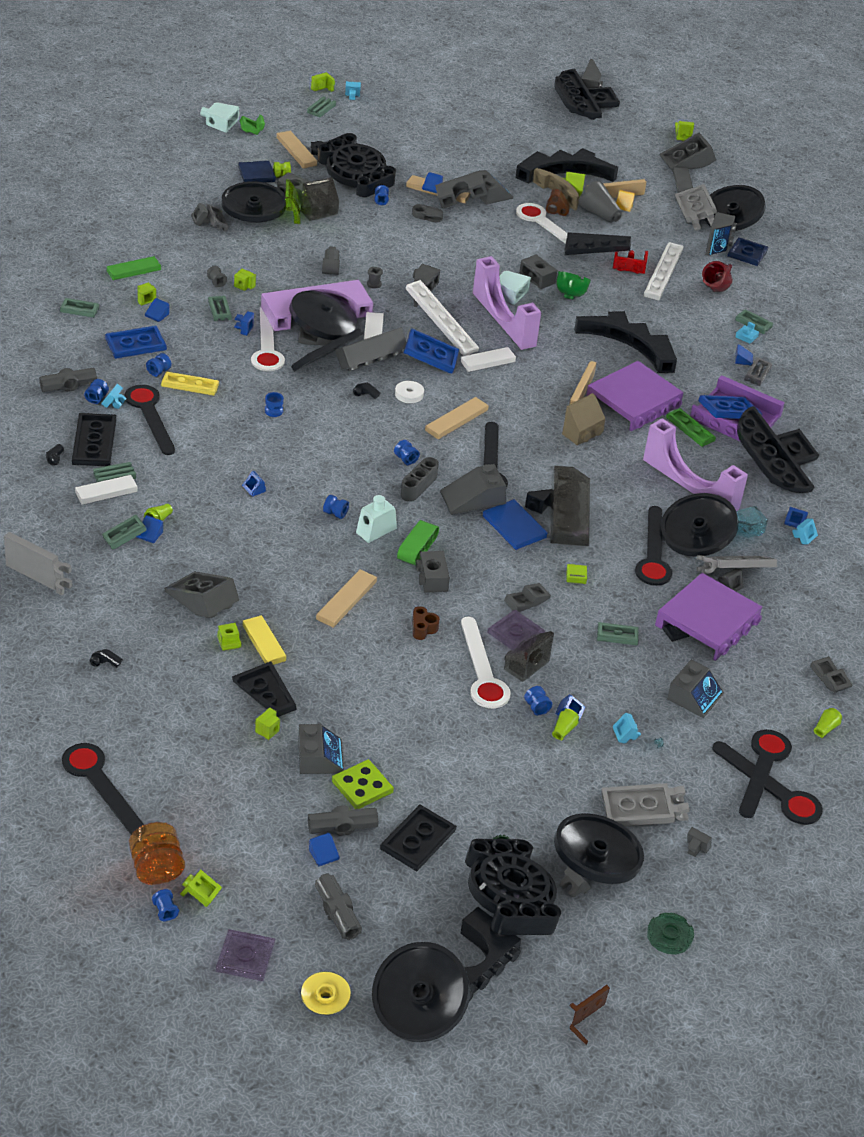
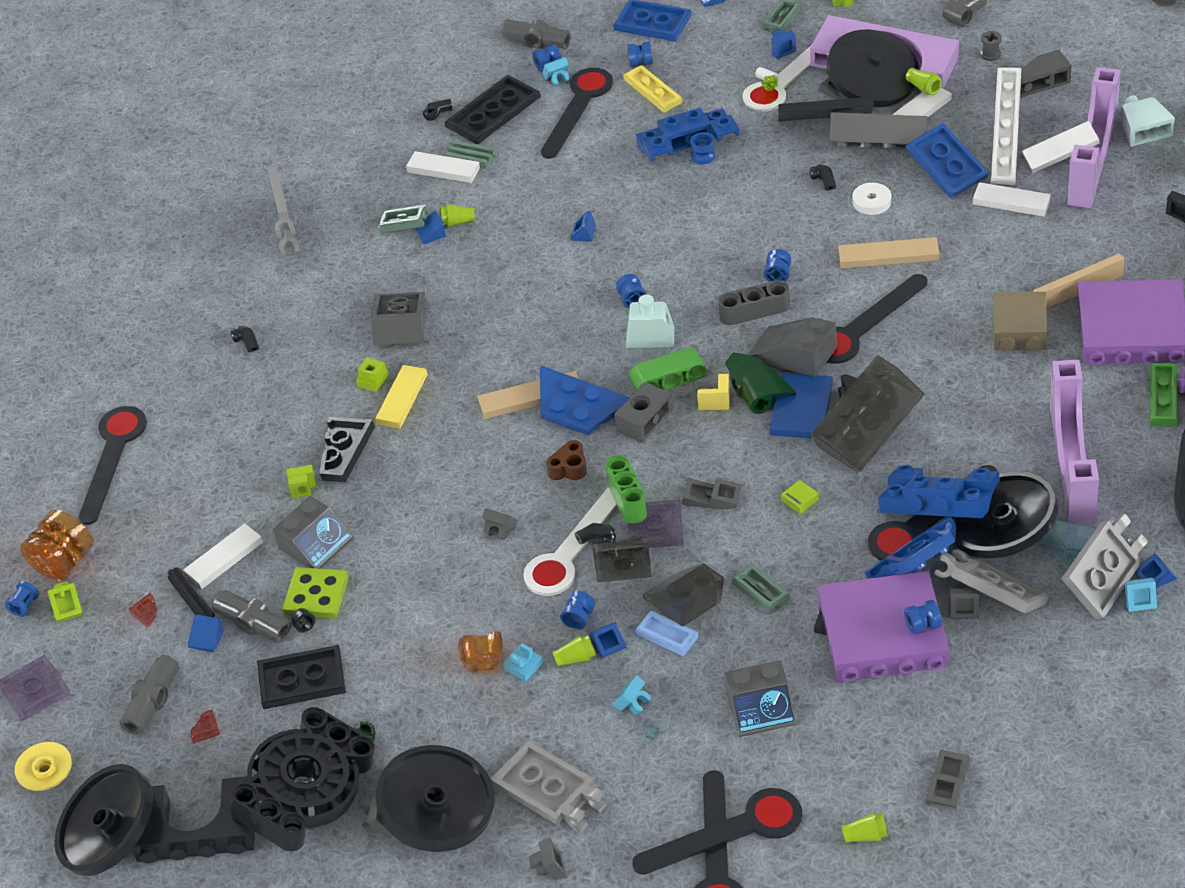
camera: 55 degrees right, 5 degrees up
none -> clear red tile [129,593,157,627]
none -> black axle [167,567,215,618]
none -> white tile [183,523,263,589]
none -> clear red tile [191,709,220,744]
none -> black hinge [291,608,315,633]
none -> clear orange hair [458,631,504,674]
none -> dark grey tile [482,508,518,540]
none -> medium azure tile [503,643,543,681]
none -> blue wing [540,365,630,435]
none -> black arm [574,523,616,545]
none -> bright green beam [605,455,647,523]
none -> blue bracket [636,107,740,162]
none -> light blue tile [636,610,698,656]
none -> clear smoke slope [643,563,724,627]
none -> light yellow panel [697,374,730,410]
none -> dark green panel [725,352,796,414]
none -> arm [755,67,778,91]
none -> blue wing [864,516,956,579]
none -> blue bracket [878,465,1000,518]
none -> blue wheel [904,600,942,635]
none -> lime cone [906,68,942,95]
none -> white tile [1022,121,1099,173]
none -> light grey tile [1061,513,1148,620]

